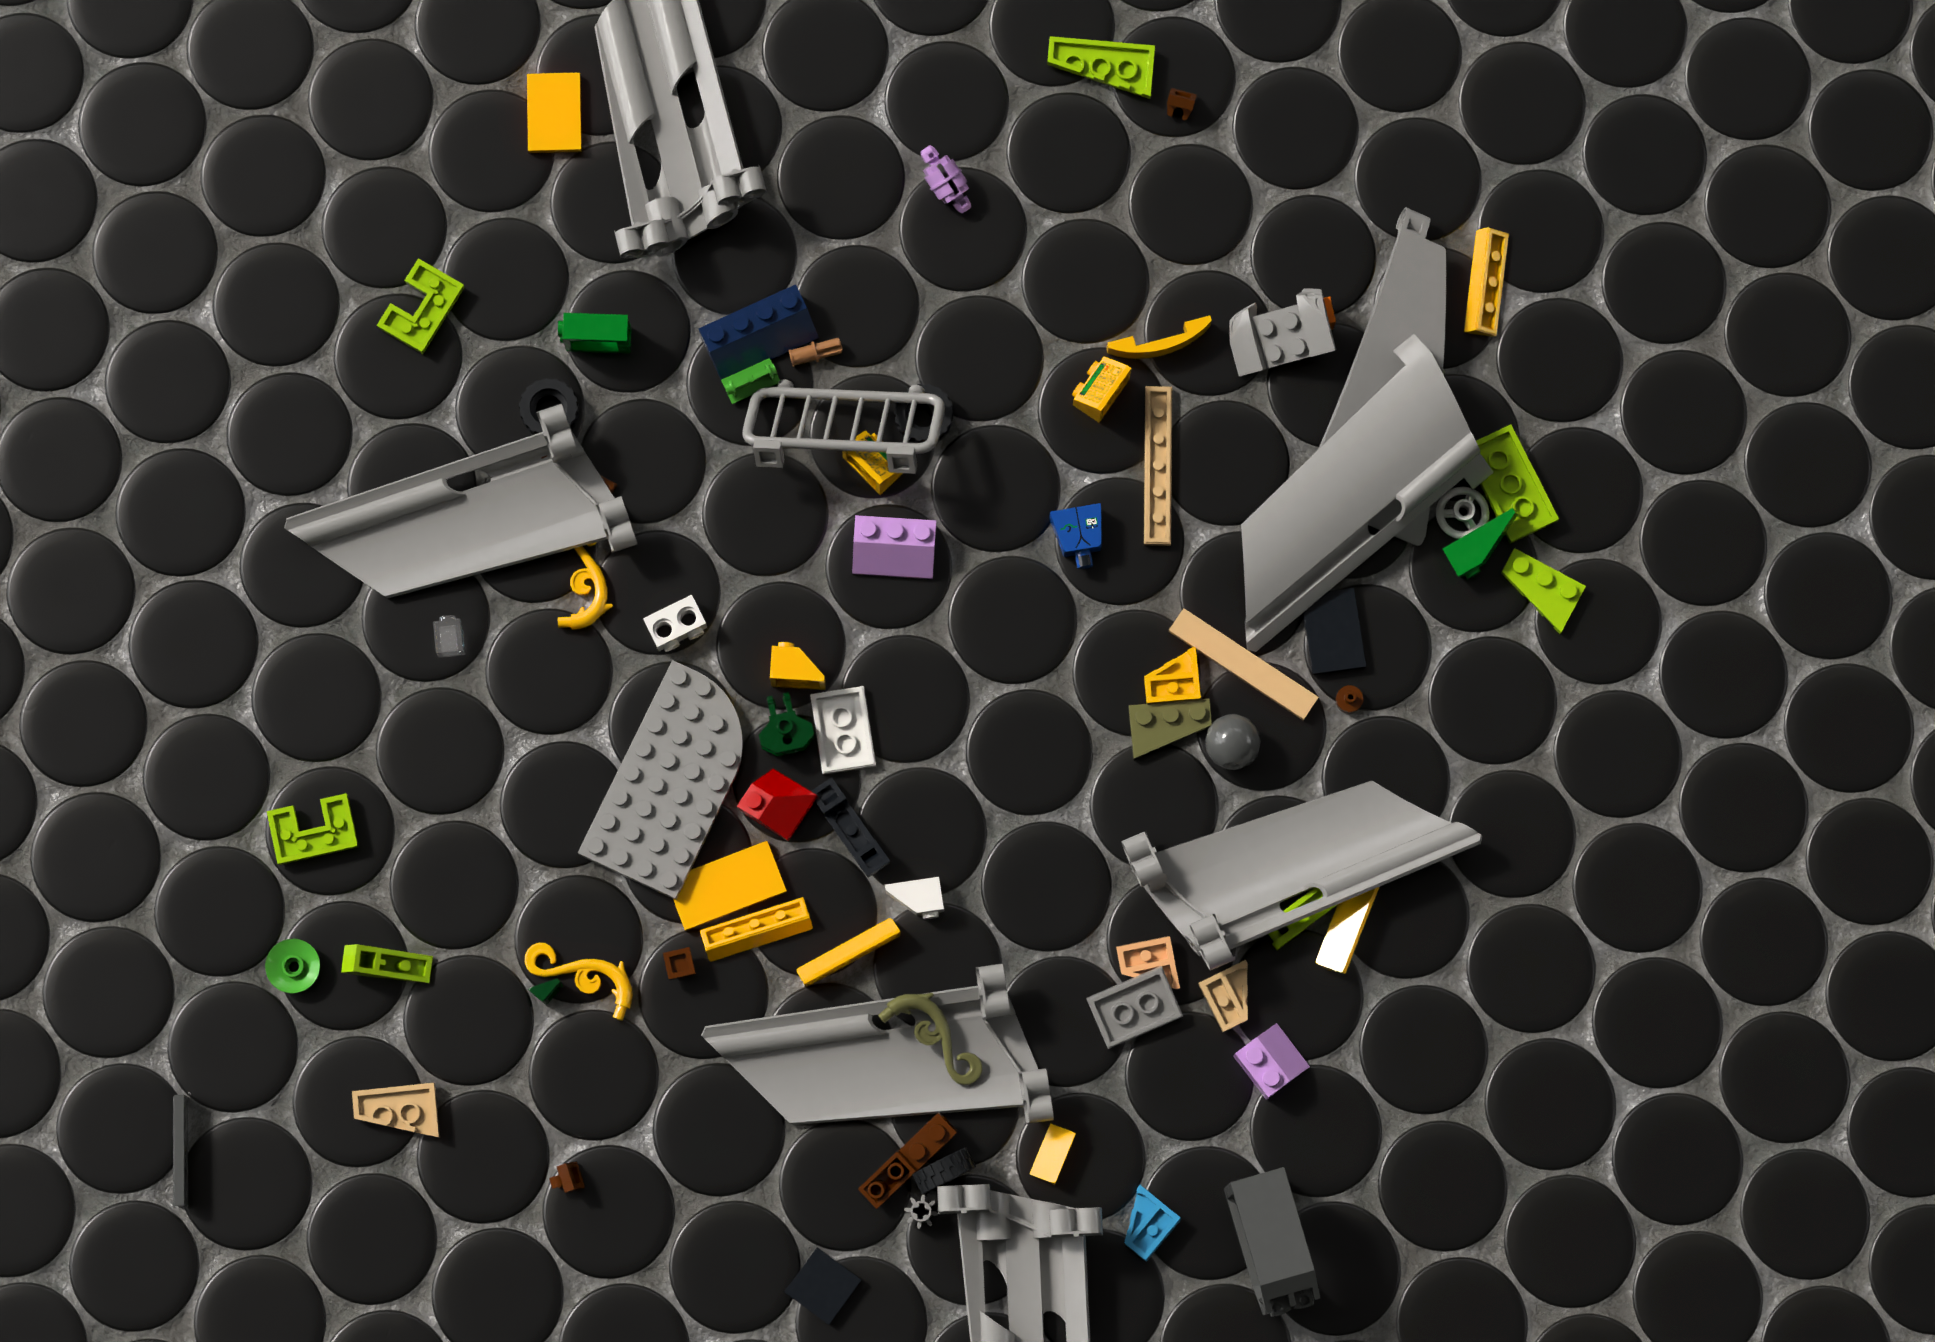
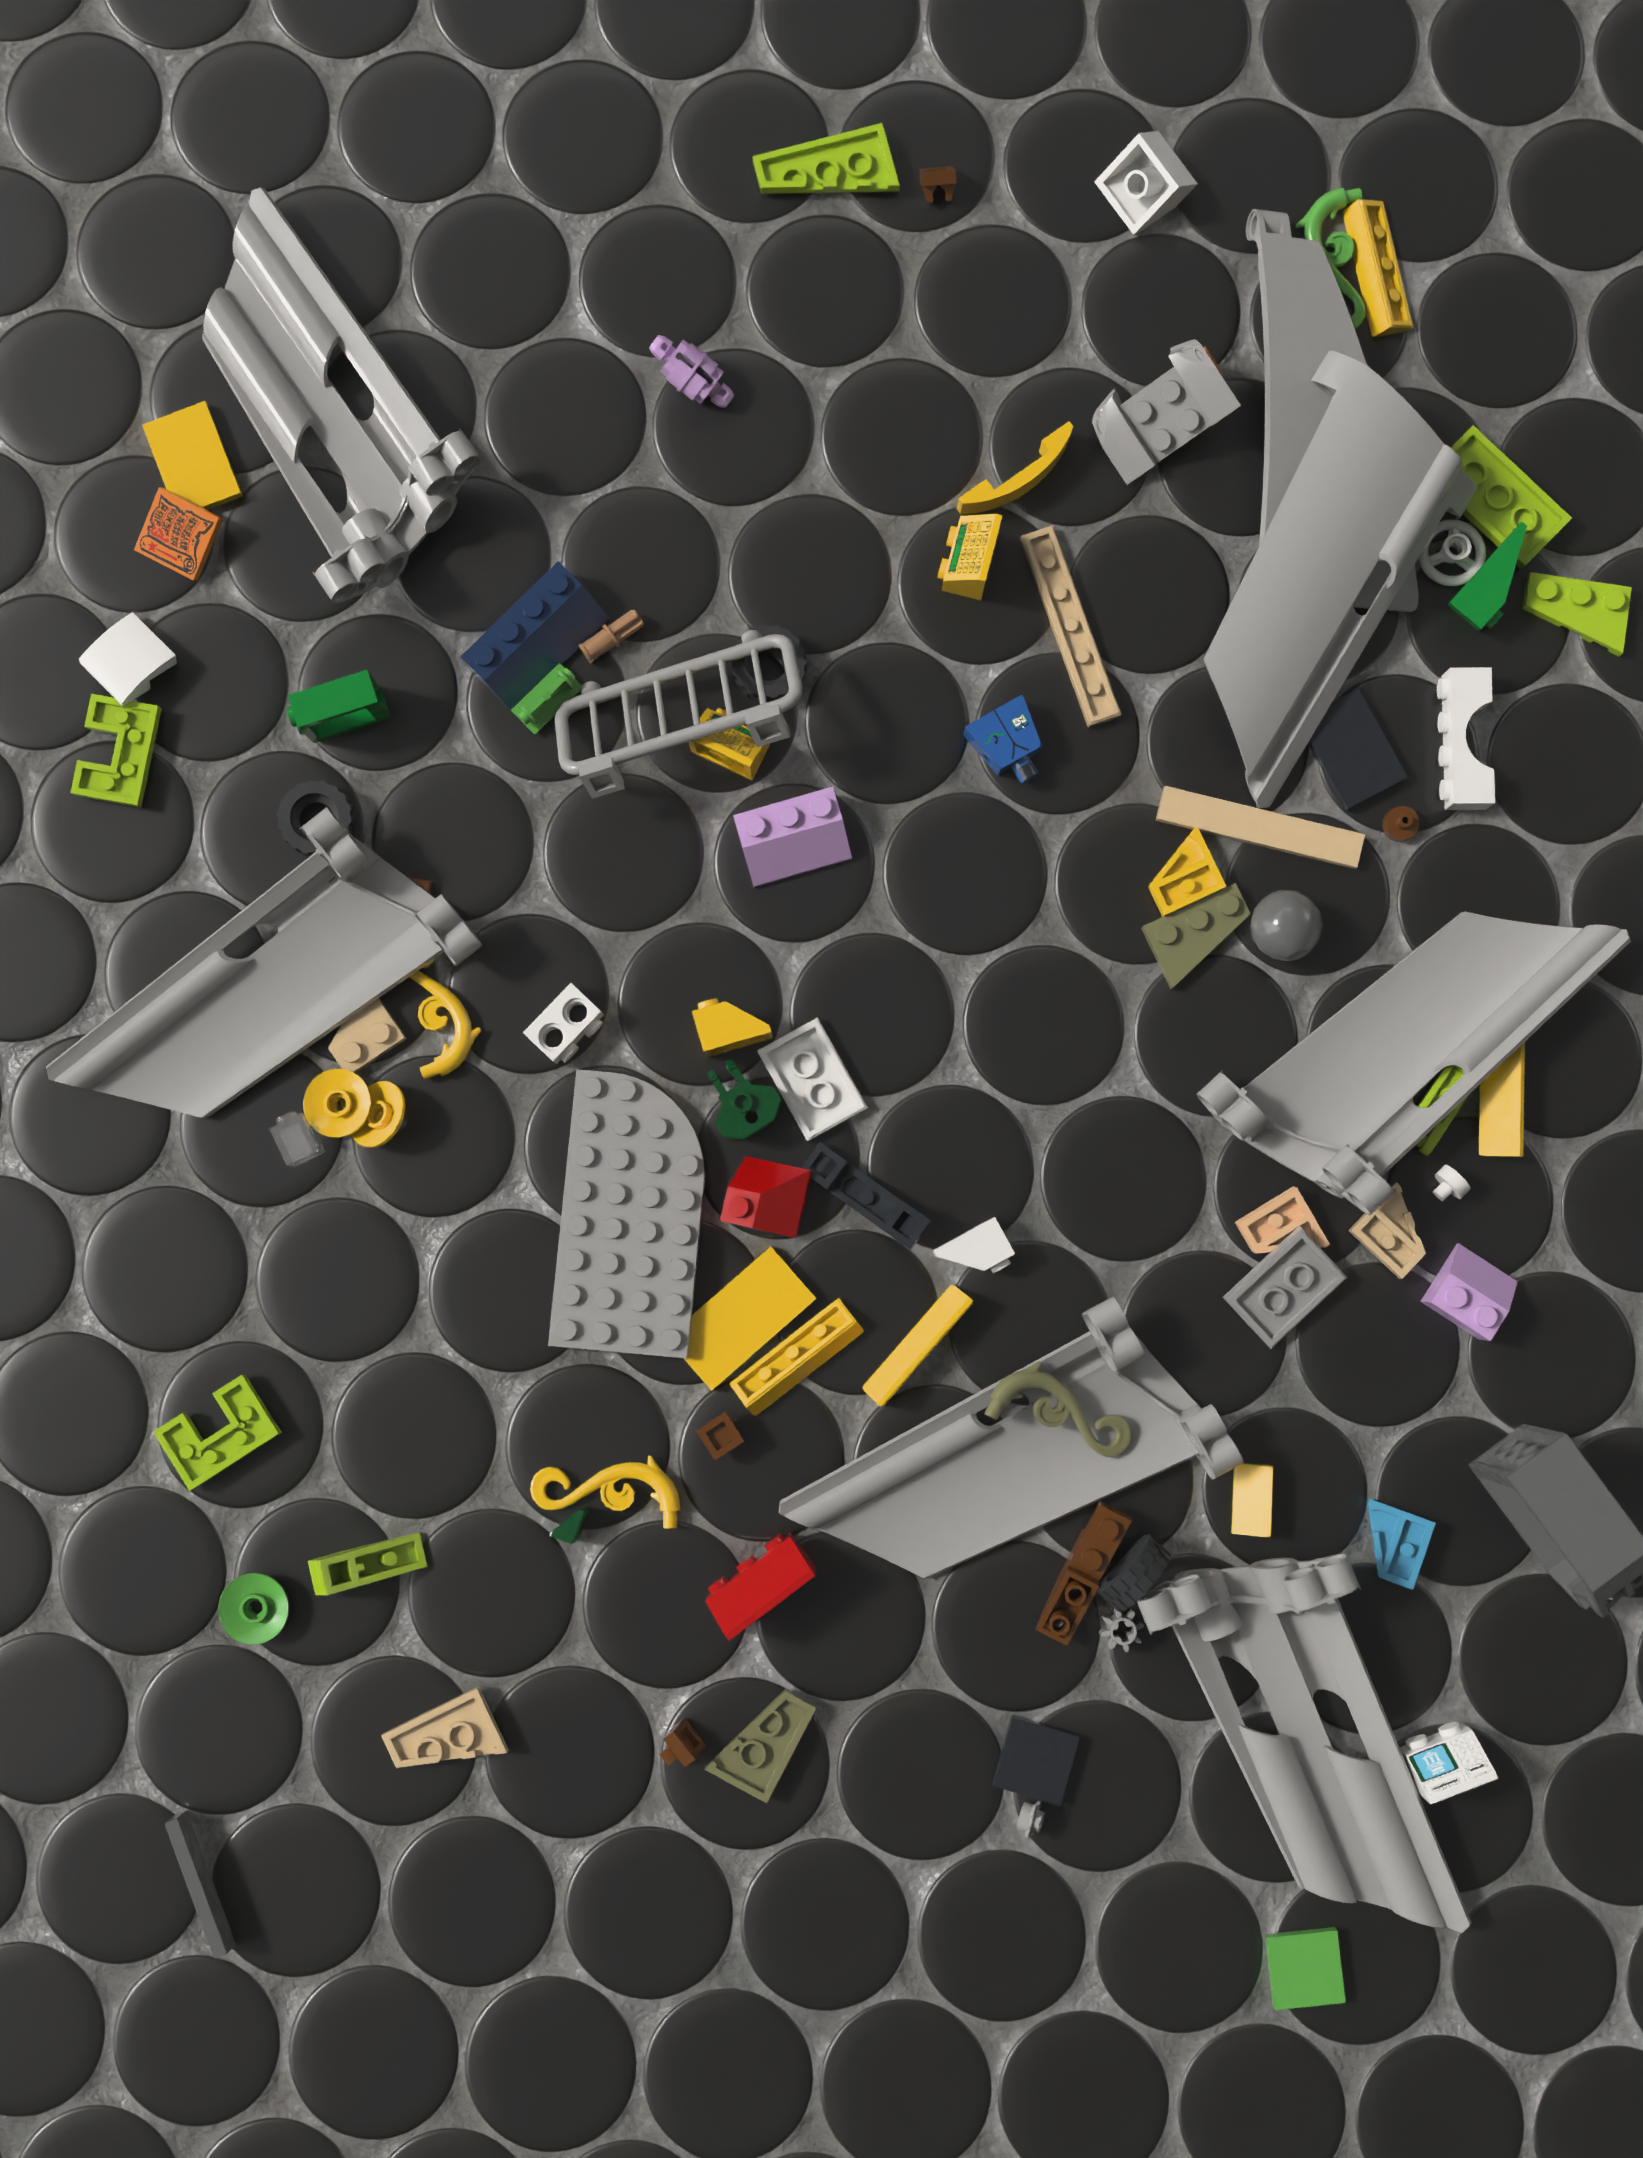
camera: 15 degrees left, 5 degrees up
none -> white slope [79,612,177,706]
none -> orange tile [134,487,223,581]
none -> yellow dish [303,1069,371,1138]
none -> tan wing [328,998,406,1073]
none -> yellow dish [351,1081,405,1148]
none -> olive wing [704,1689,817,1803]
none -> red slope [705,1533,816,1641]
none -> light grey plate [1017,1800,1045,1839]
none -> white slope [1095,131,1198,235]
none -> bright green plant [1296,188,1366,330]
none -> white tile [1433,1165,1471,1201]
none -> white arch [1437,667,1495,810]

